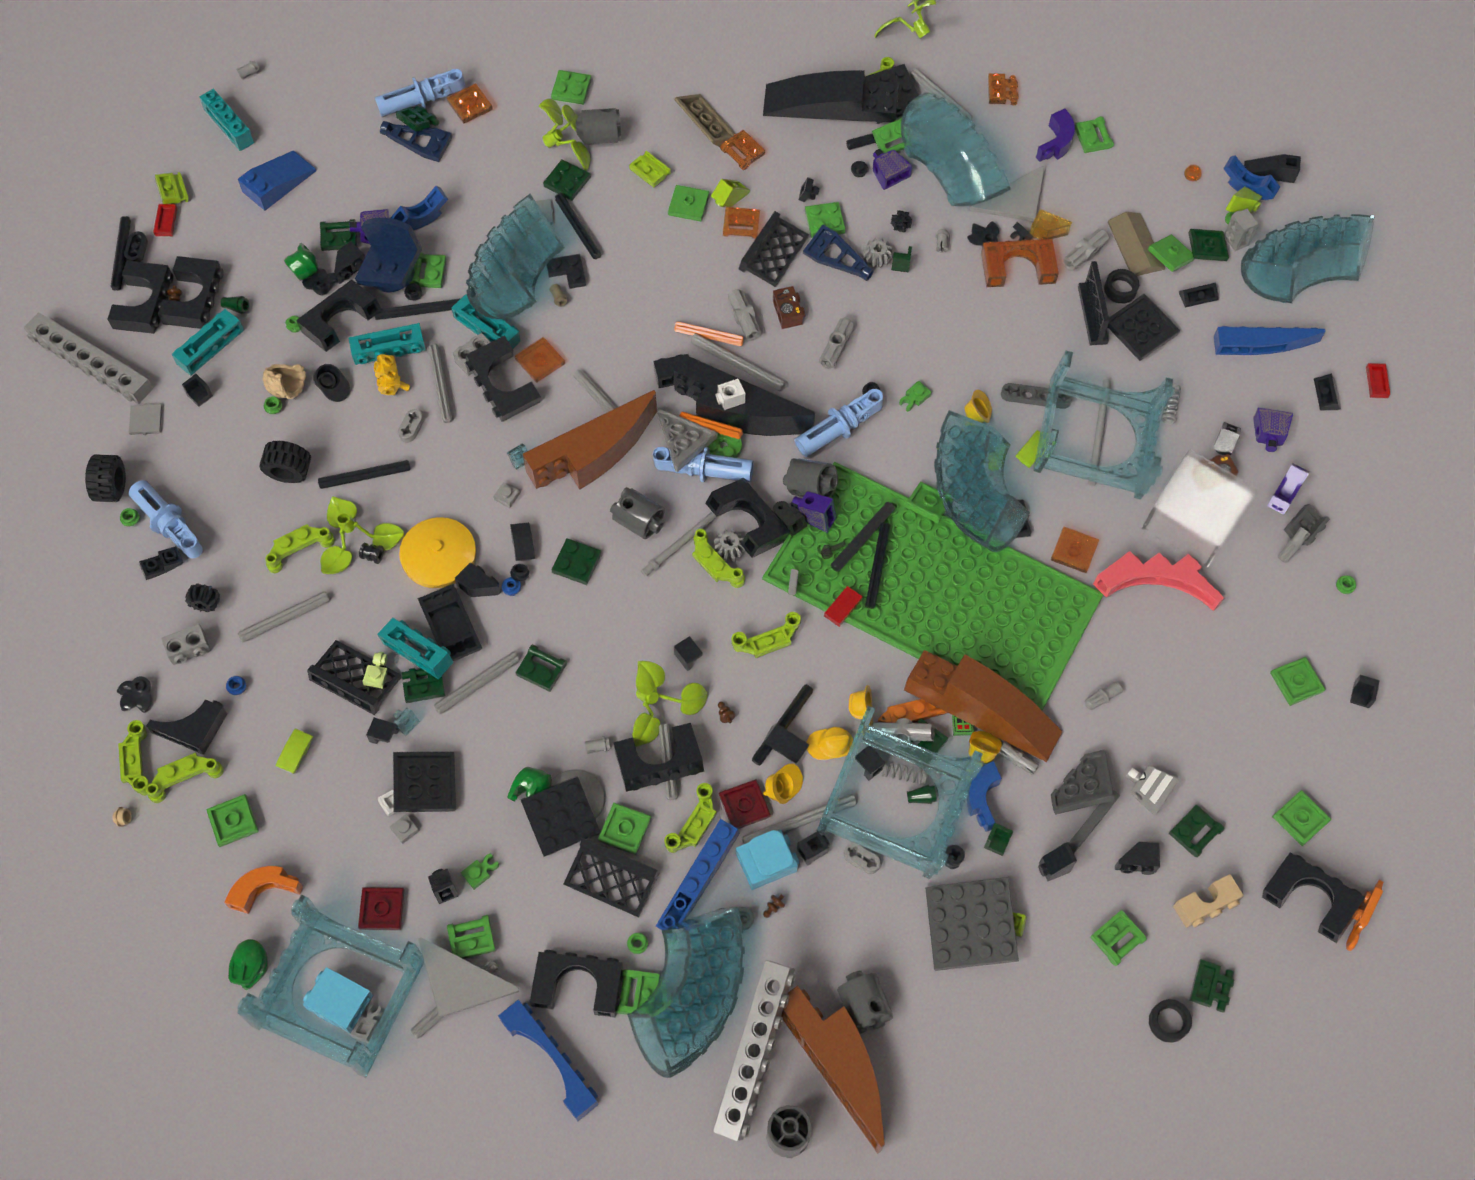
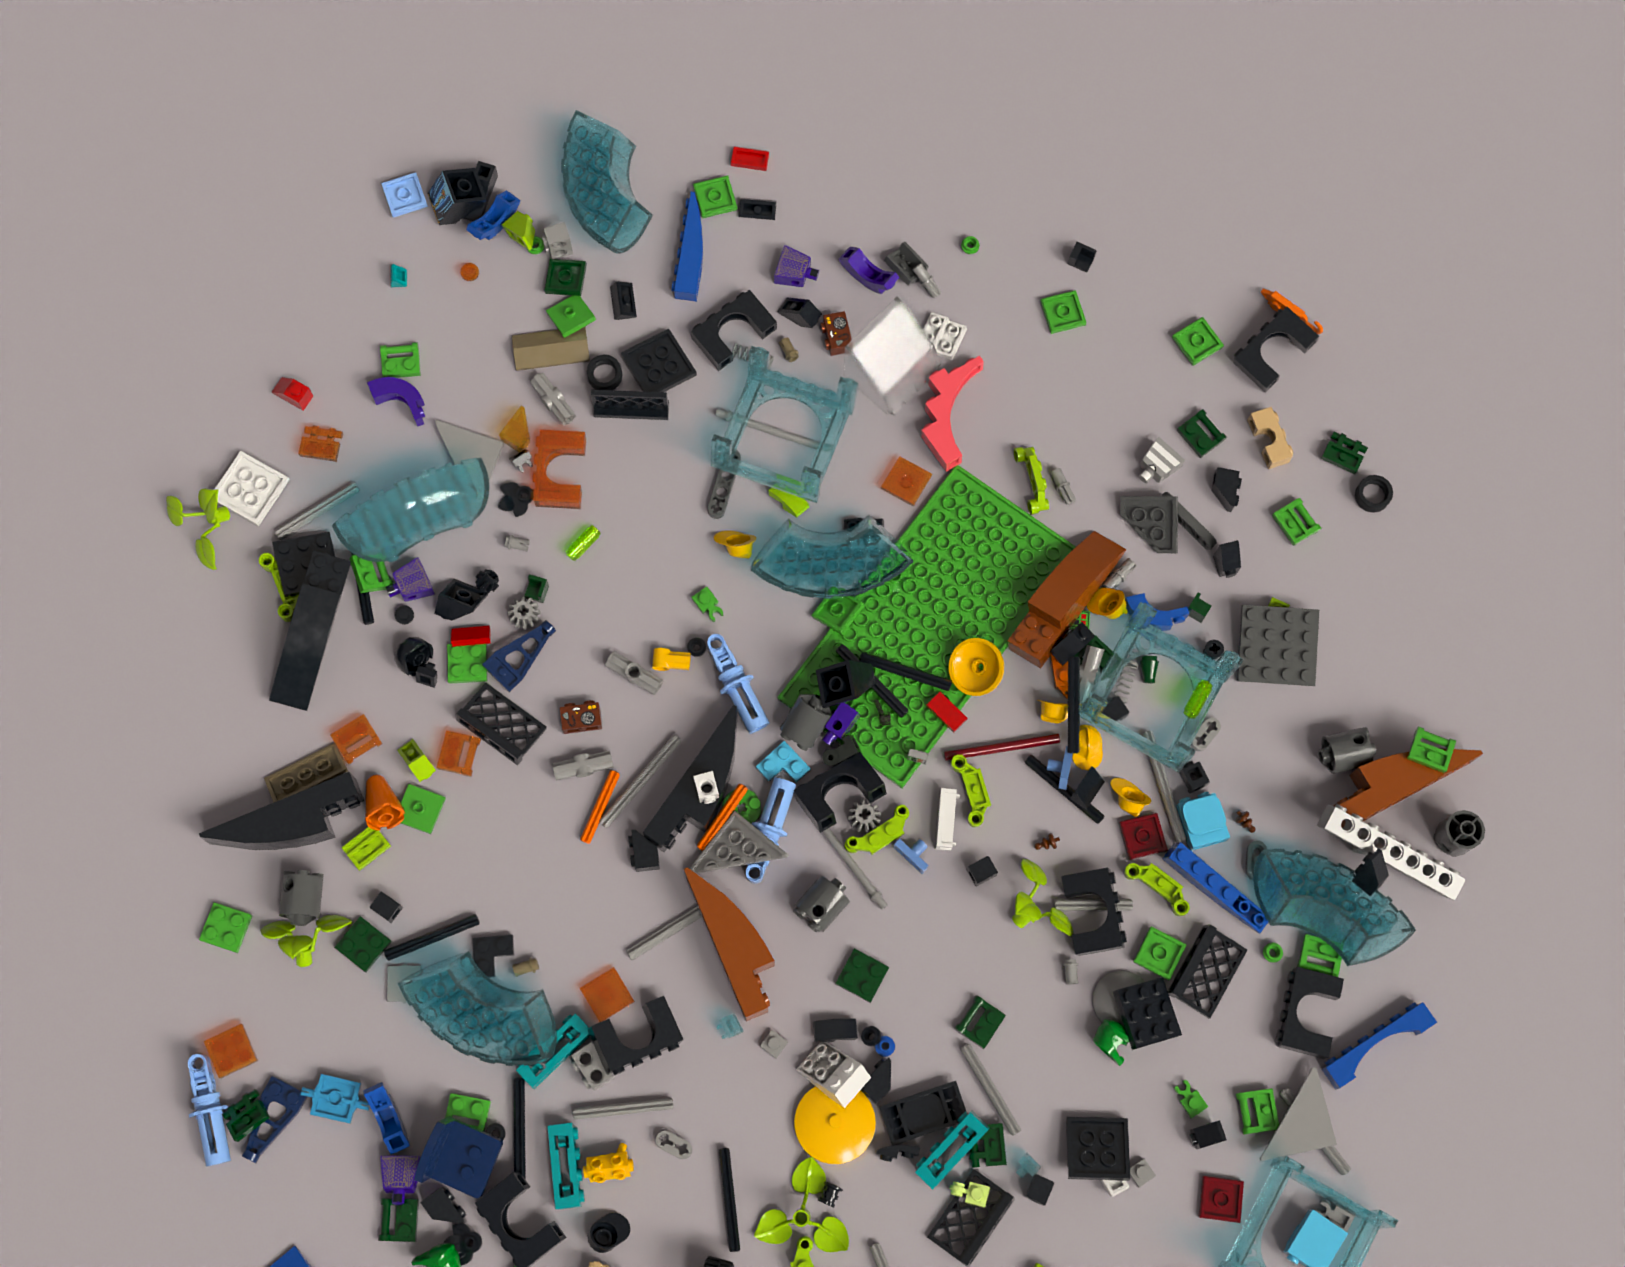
camera: 85 degrees left, 10 degrees up
none -> black slope [199,772,364,850]
none -> white plate [215,451,290,526]
none -> red slope [272,377,313,411]
none -> dark azure plate [301,1074,370,1124]
none -> orange cone [365,775,405,830]
none -> black panel [370,891,403,924]
none -> light blue plate [381,172,428,218]
none -> teal slope [391,264,407,288]
none -> black cylinder [395,637,434,676]
none -> black slope [428,168,487,225]
none -> black slope [434,579,488,621]
none -> red tile [451,625,491,647]
none -> clear neon green piece [565,525,601,561]
none -> yellow piece [652,648,691,671]
none -> black arch [691,290,777,371]
none -> bright green plate [693,175,737,219]
none -> medium azure plate [756,741,811,783]
none -> dark tan pin [779,337,799,362]
none -> white slope [796,1042,871,1108]
none -> black slope [816,660,876,708]
none -> black slope [876,1145,920,1162]
none -> medium blue tile [893,839,929,874]
none -> white slope [917,312,967,361]
none -> white container [935,788,960,851]
none -> dark red piece [944,734,1060,761]
none -> yellow dish [949,638,1004,696]
none -> lime plate [1013,447,1049,515]
none -> medium blue tile [1047,746,1073,790]
none -> black slope [1050,622,1095,666]
none -> black axle [1068,657,1080,753]
none -> clear neon green piece [1183,680,1213,719]
none -> black slope [1352,848,1389,897]
none -> bright green plate [1407,726,1456,773]

